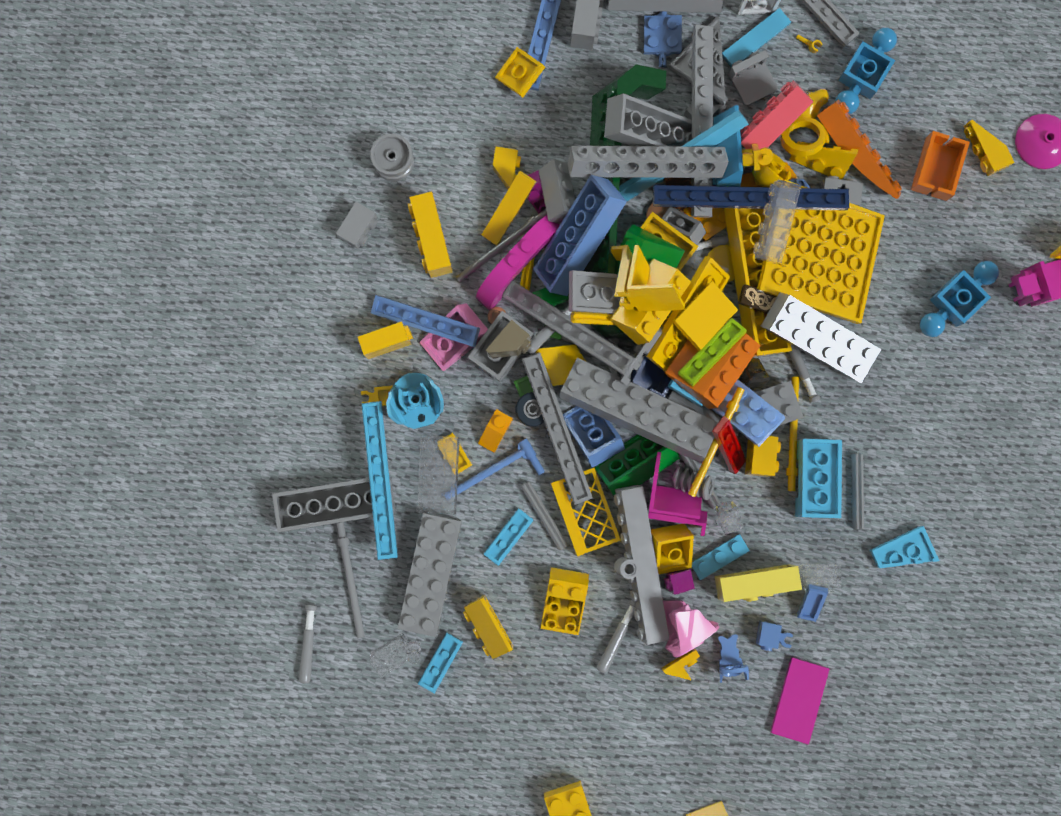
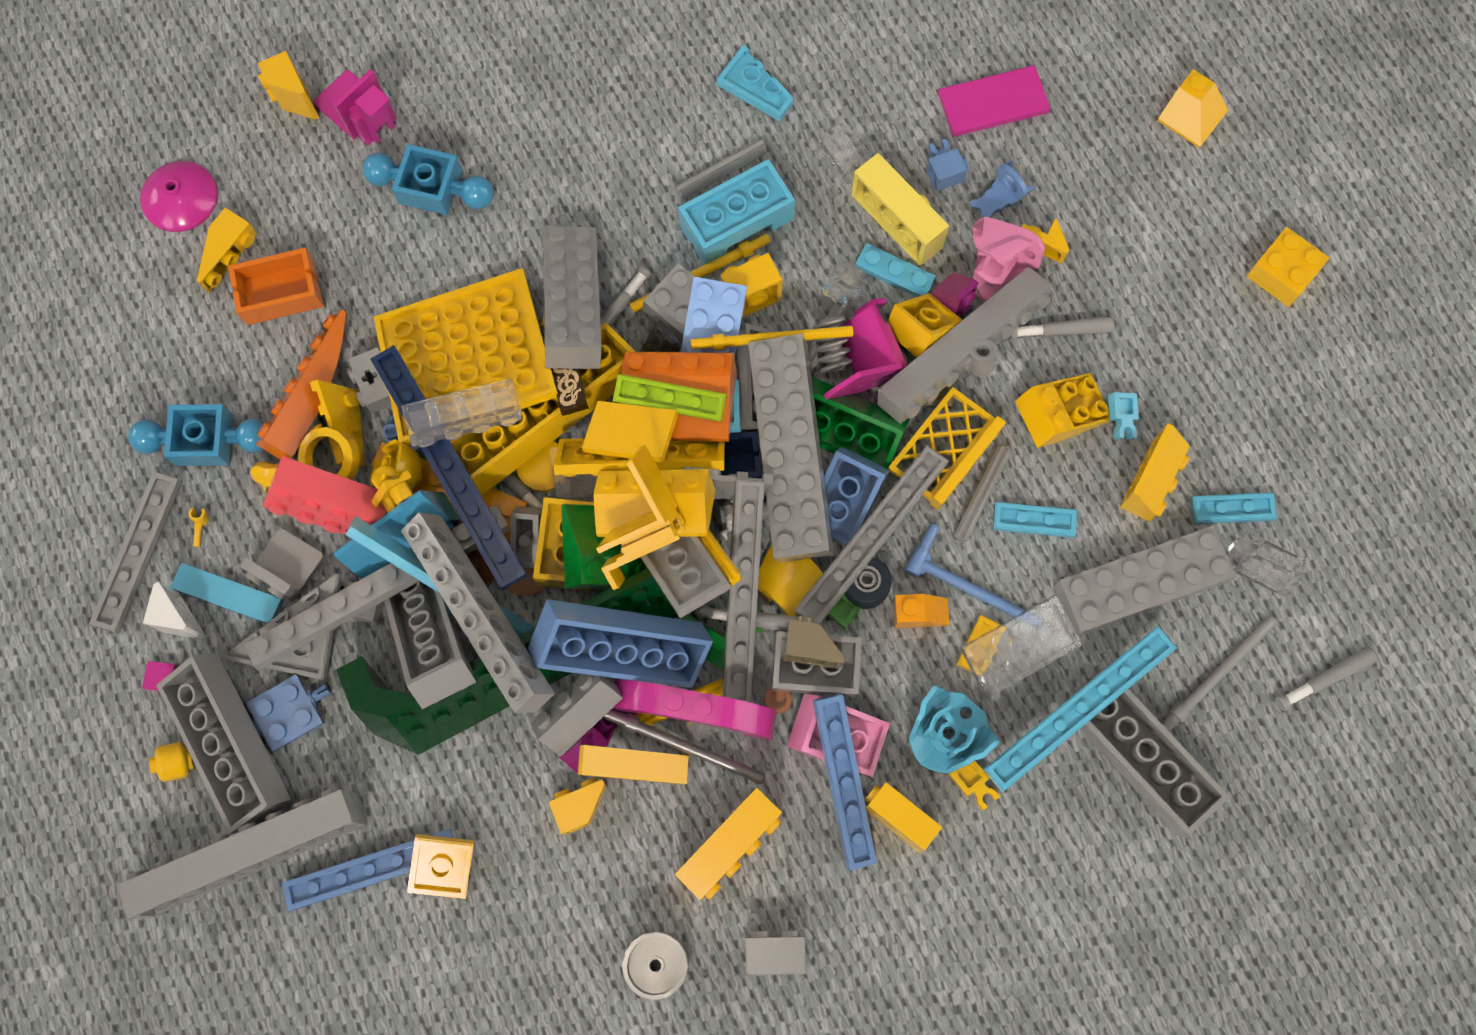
camera: 115 degrees left, 10 degrees down
red tile [712,416,746,474] -> none
medium blue tile [797,584,828,622] -> none
none -> medium azure plate [1108,392,1139,440]

